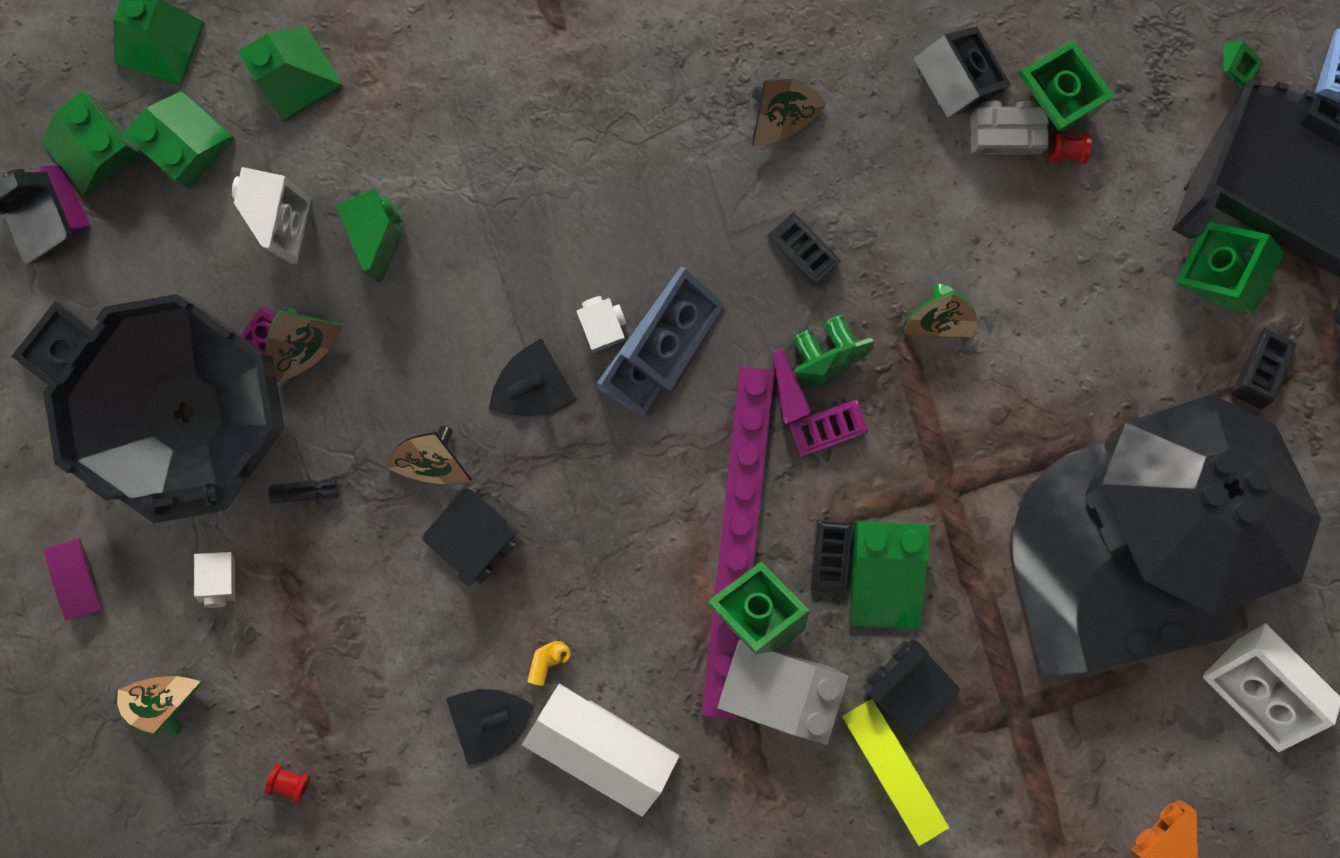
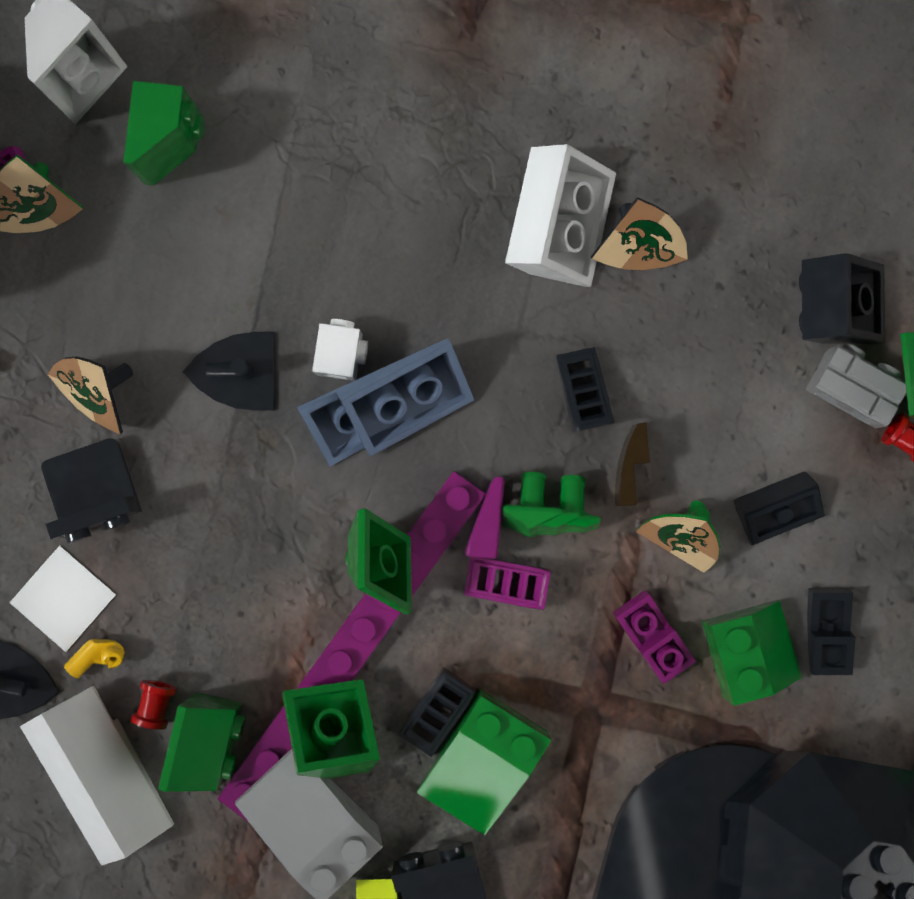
camera: 30 degrees right, 0 degrees up
none -> white sticker [10,545,116,652]
none -> red bush [131,680,177,730]
none -> green slope [158,692,246,792]
none -> green slope [346,508,412,615]
none -> white slope [505,144,616,287]
none -> magenta slope [612,590,696,684]
none -> dark brown slope [615,422,650,506]
none -> green slope [702,600,802,706]
none -> black slope [734,472,825,545]
none -> black slope [807,588,856,675]

